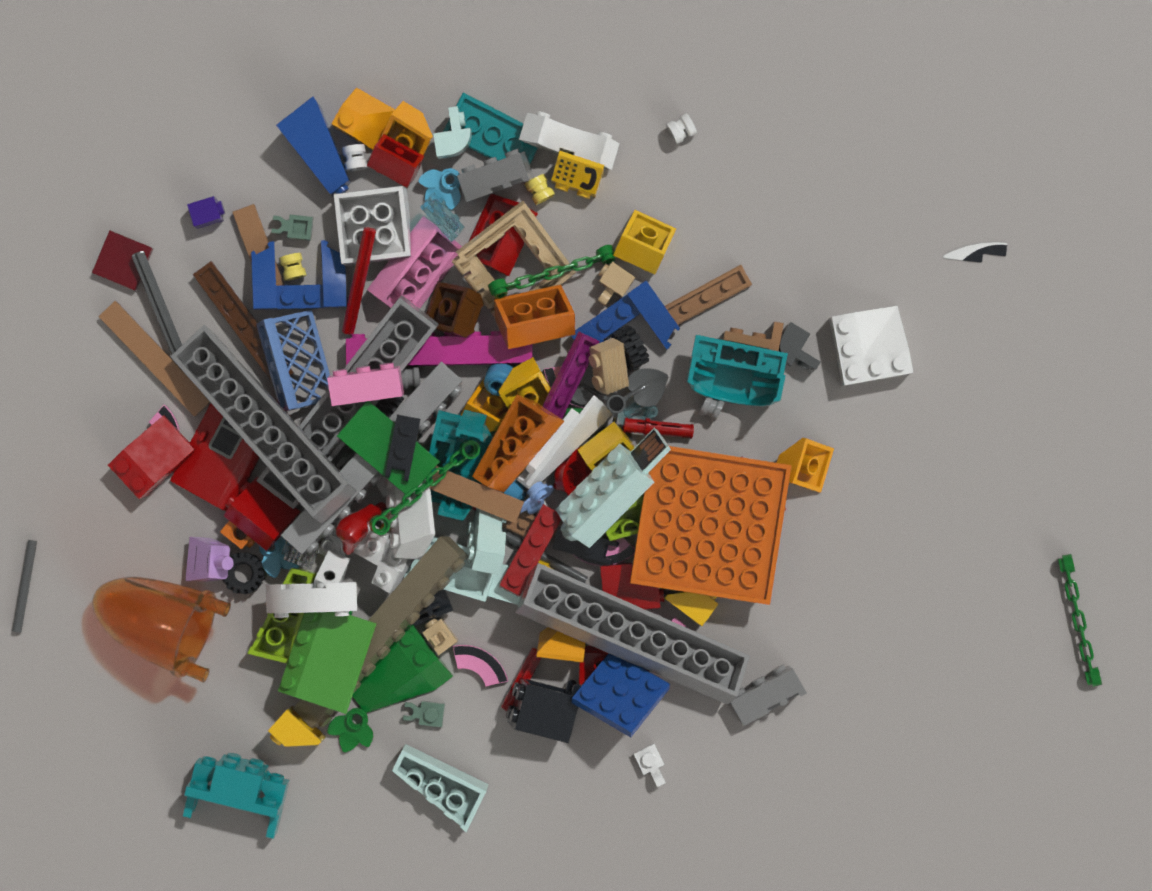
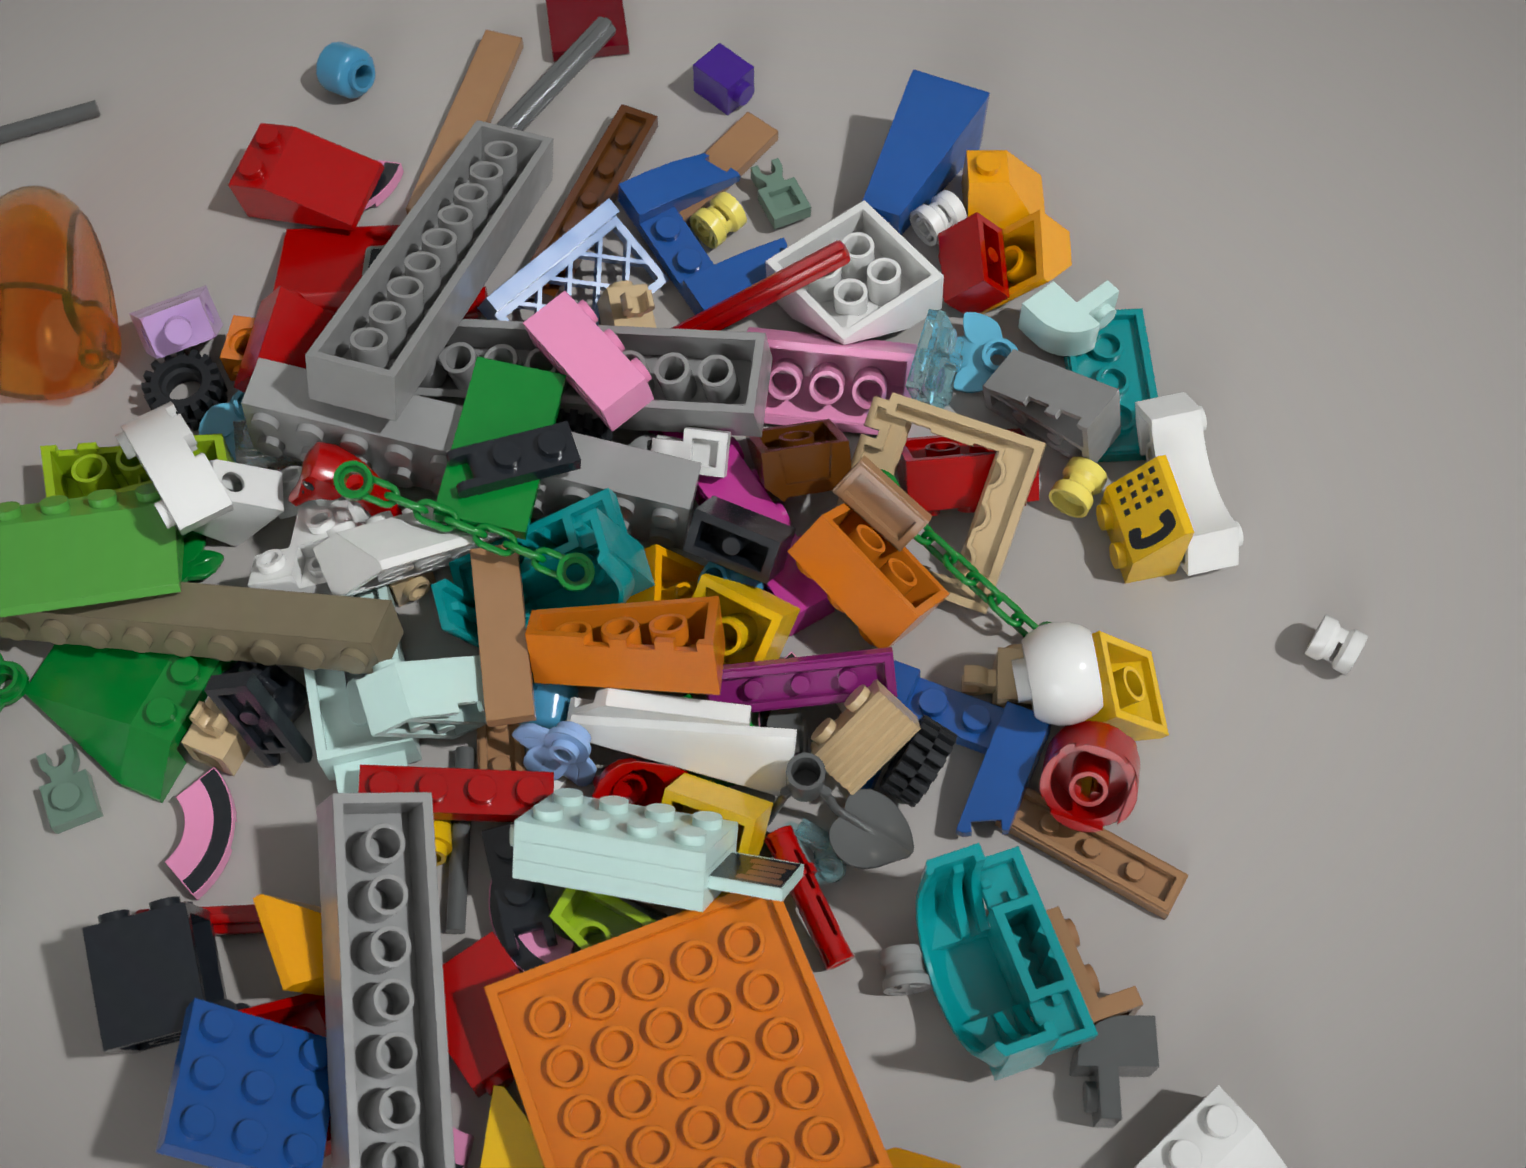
camera: 55 degrees right, 25 degrees down
none -> black hinge [204,671,313,767]
none -> dark azure head [316,42,375,99]
none -> tan brick [597,281,656,328]
none -> white plate [651,427,731,478]
none -> black brick [683,496,796,584]
none -> medium nougat tile [832,455,932,552]
none -> white wheel [1012,621,1103,726]
none -> red brick [1040,721,1140,833]

